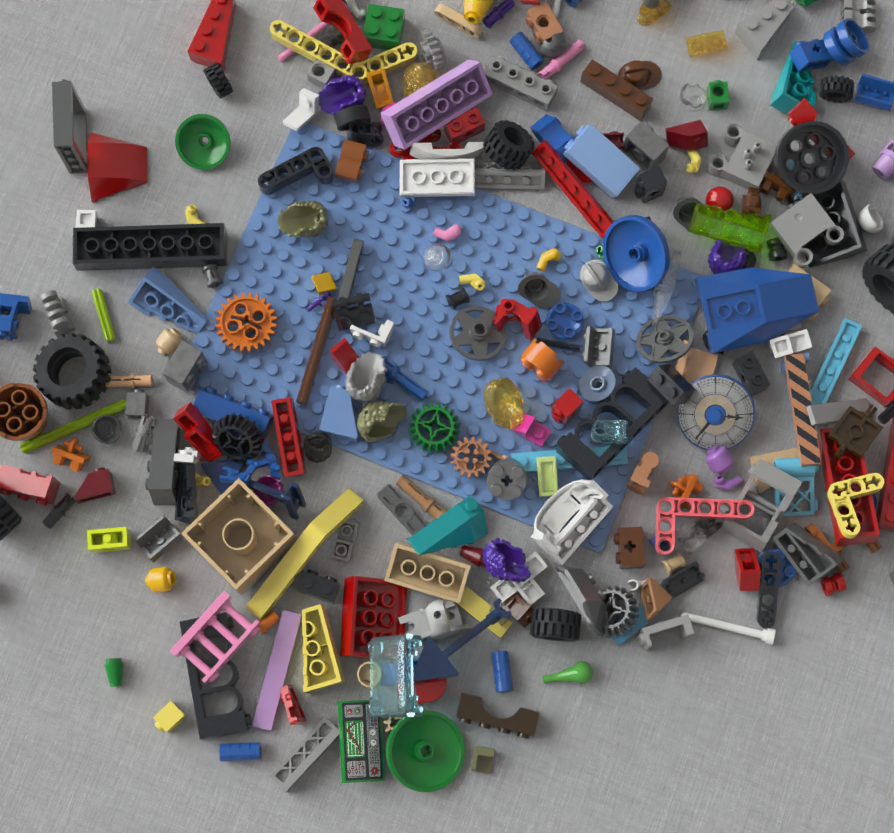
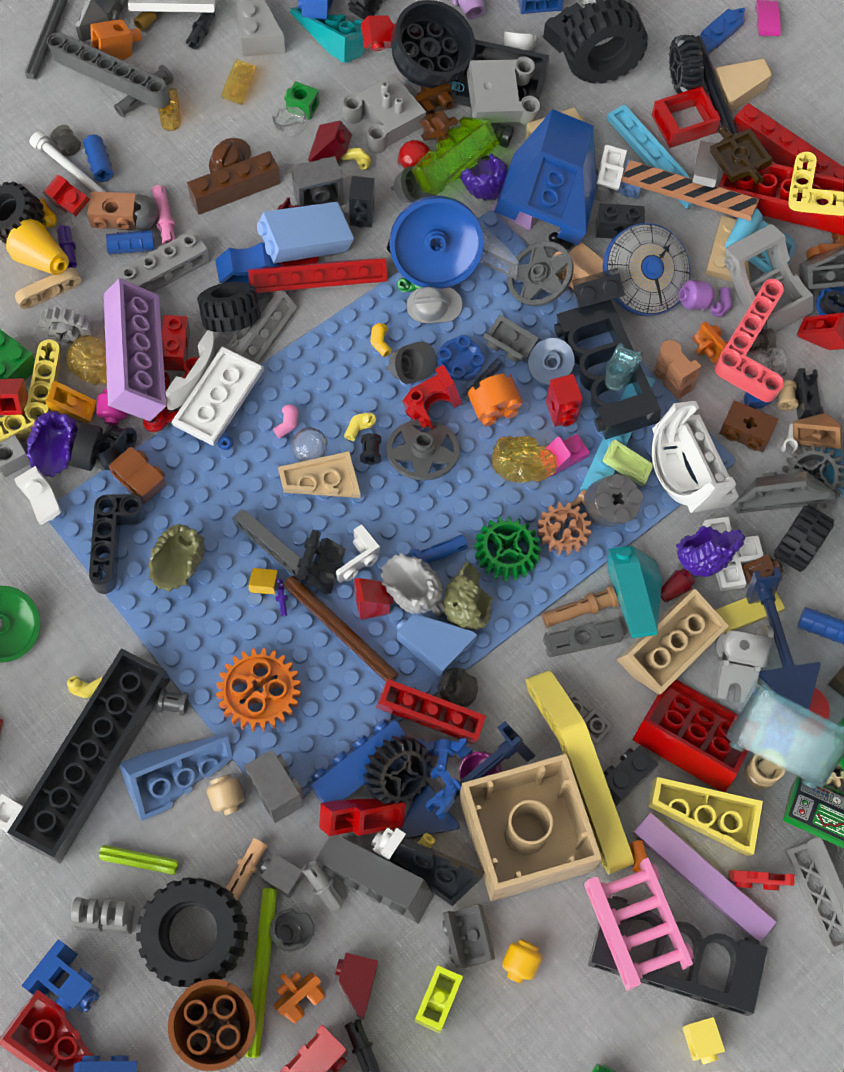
camera: 65 degrees left, 10 degrees down
blue axle [219,742,262,762] -> none
none -> tan wing [278,451,361,498]

